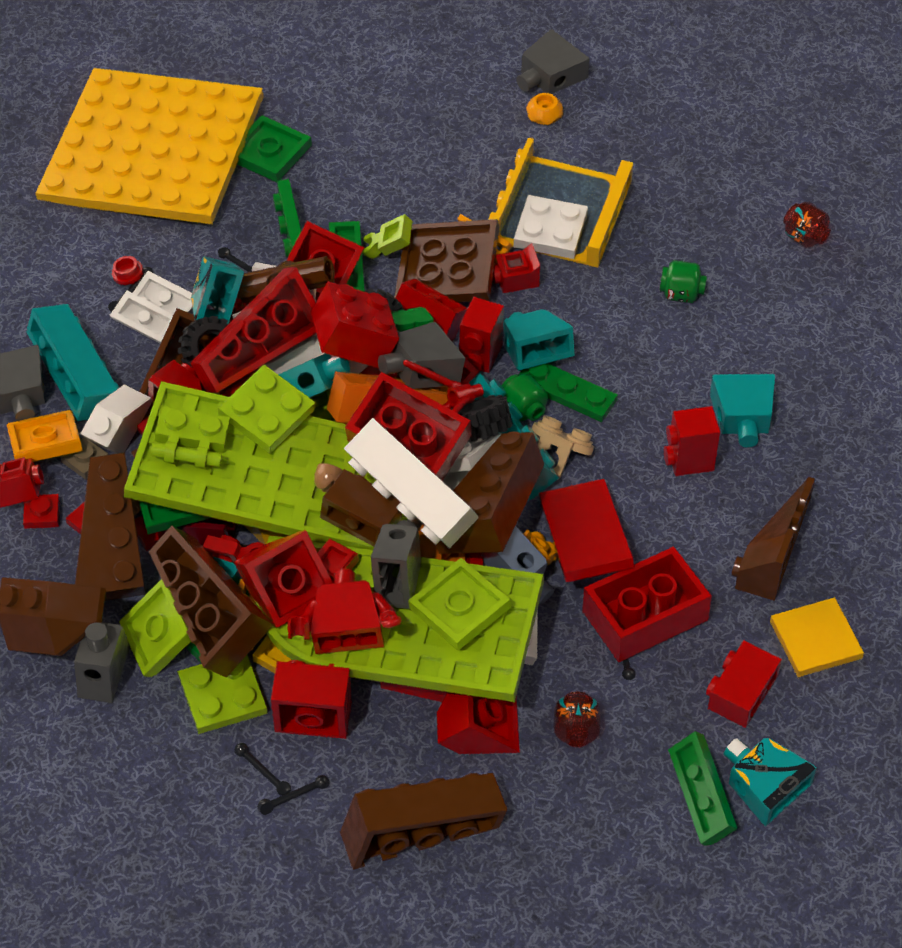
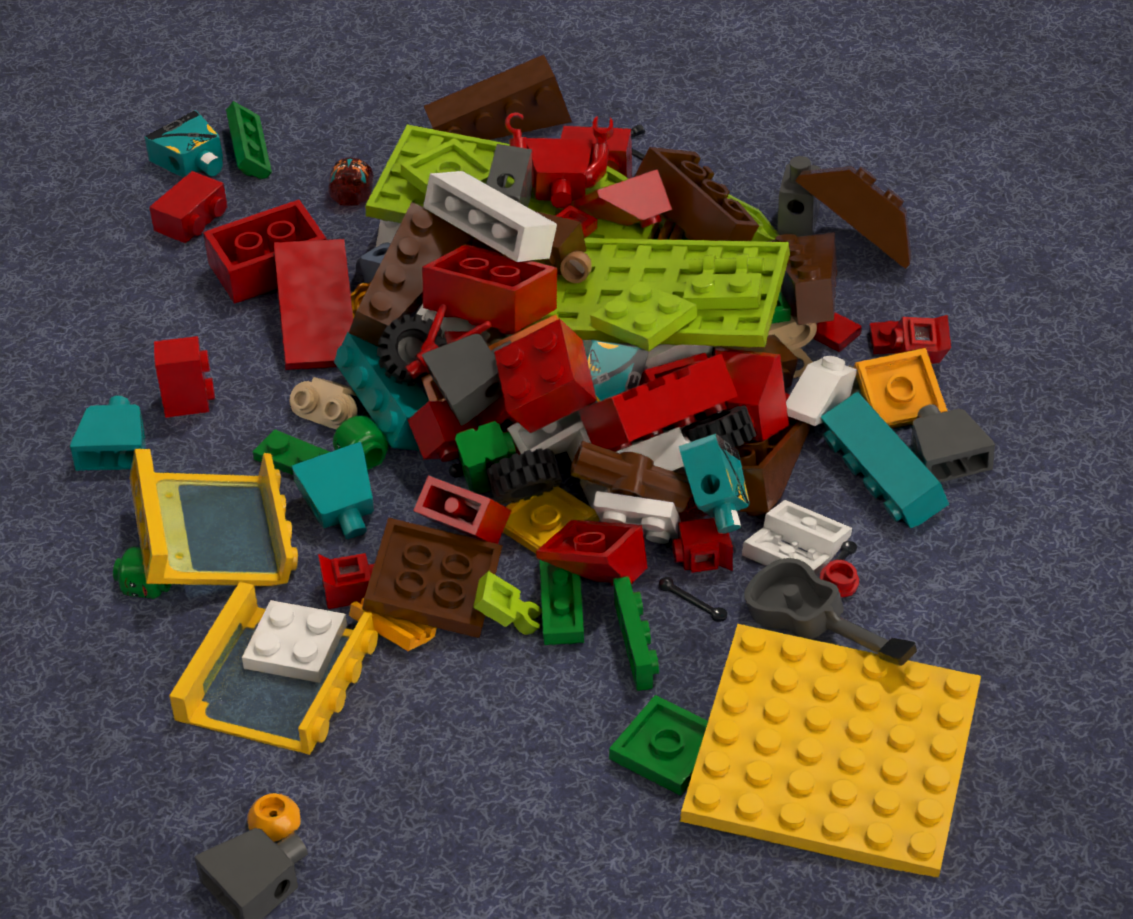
camera: 175 degrees left, 10 degrees down
red brick [459,297,504,373] -> none
reddish brown wedge [731,477,815,601] -> none
yellow tile [770,597,864,677] -> none
none -> panel [129,449,298,586]
none -> dark grey piece [744,558,917,666]

